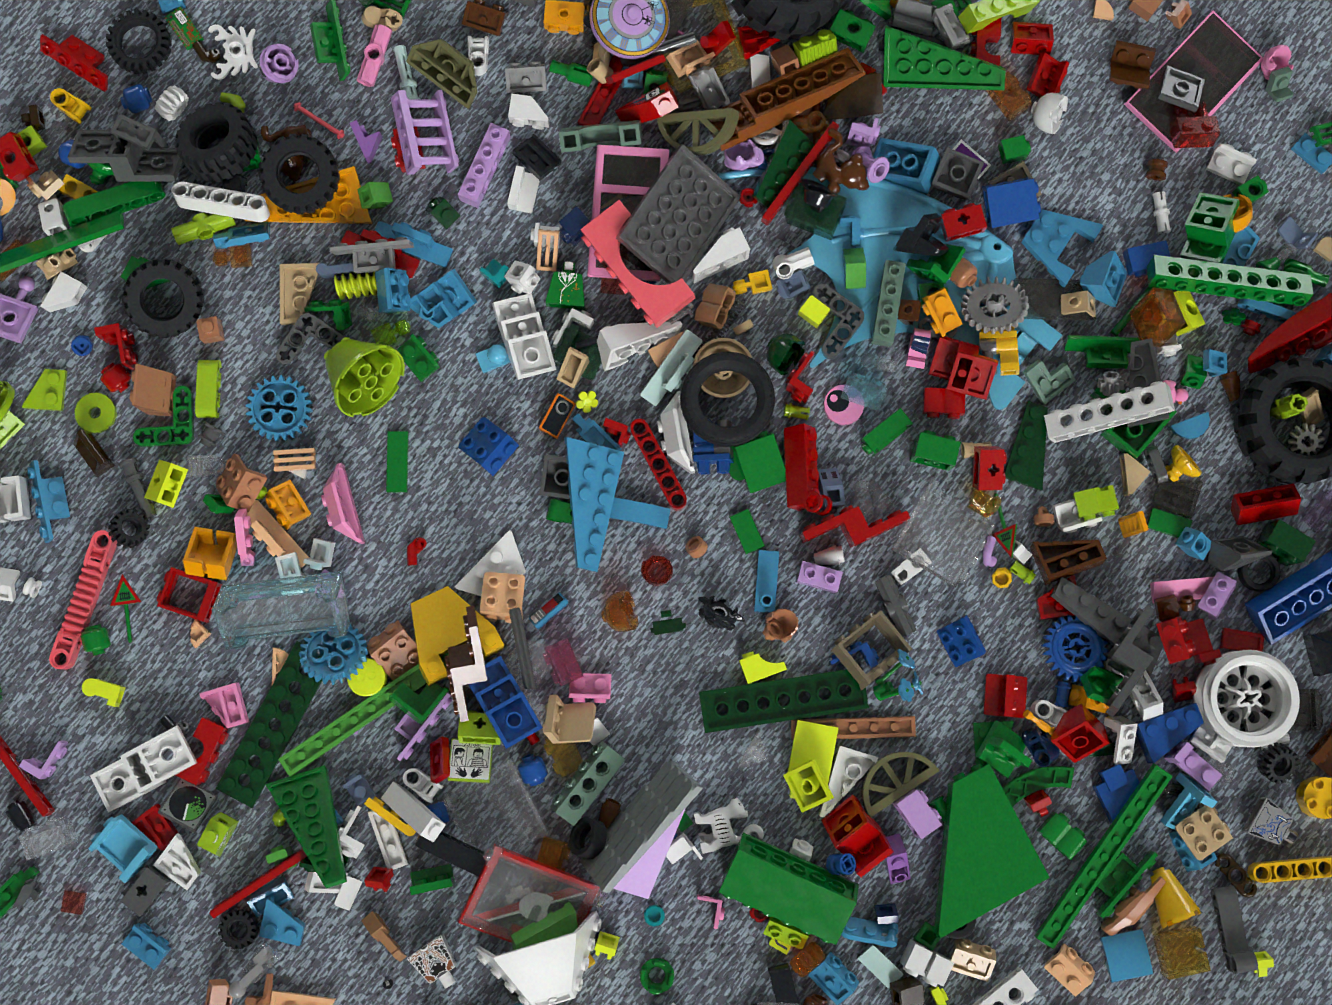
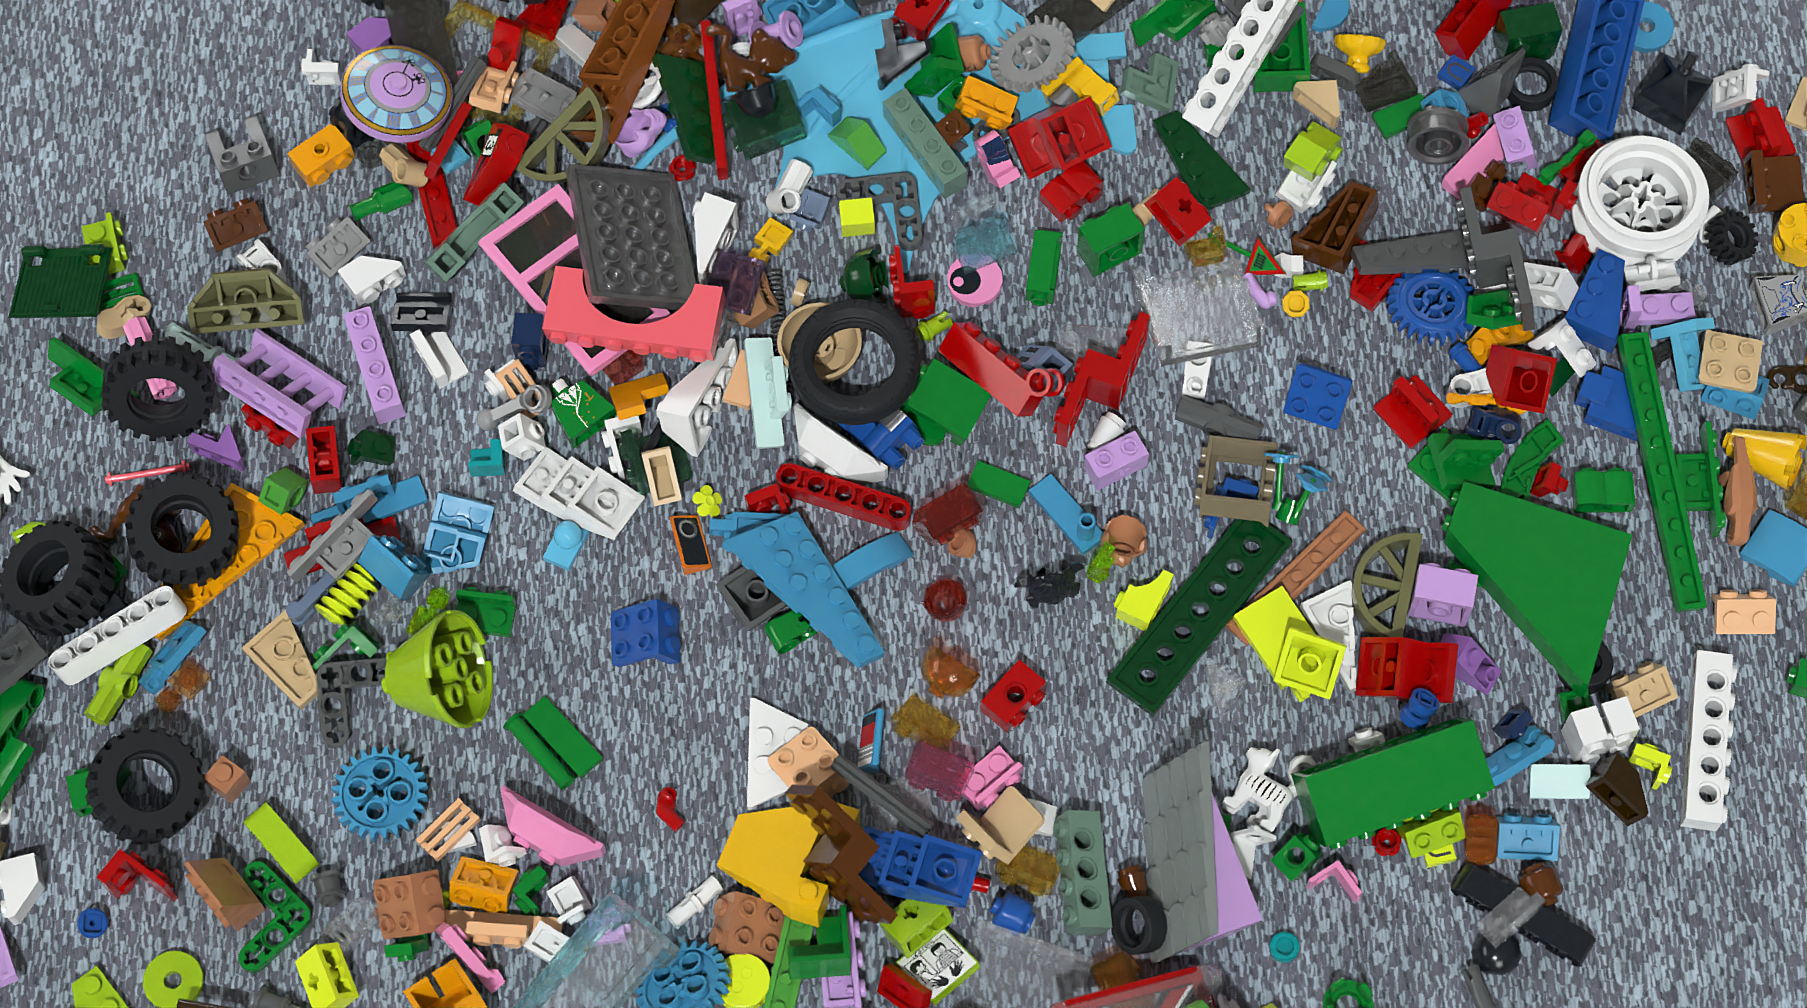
camera: 40 degrees left, 15 degrees down
red head [100,362,131,393] -> none
lavender cone [259,44,298,83] -> none
dark green piece [650,610,686,635] -> none
light orange slope [1118,511,1148,538] -> none
none -> black tyre [101,335,214,442]
none -> red brick [306,425,343,494]
none -> light grey piece [476,384,552,431]
none -> white bracket [479,824,526,867]
none -> green pin [503,712,576,791]
none -> green bracket [513,865,550,916]
none -> light orange tile [608,372,669,420]
none -> white pin [665,876,723,929]
none -> clear purple slope [708,250,766,316]
none -> clear yellow bracket [891,695,960,758]
none -> clear red slope [912,482,983,547]
none -> red brick [980,659,1046,733]
none -> clear neon green plate [1086,542,1116,584]
none -> green brick [1271,833,1324,882]
none -> flat silver wheel [1407,105,1469,165]
none -> blue tile [1437,54,1476,91]
none -> red arm [1467,112,1489,139]
none -> green piece [1537,129,1598,186]

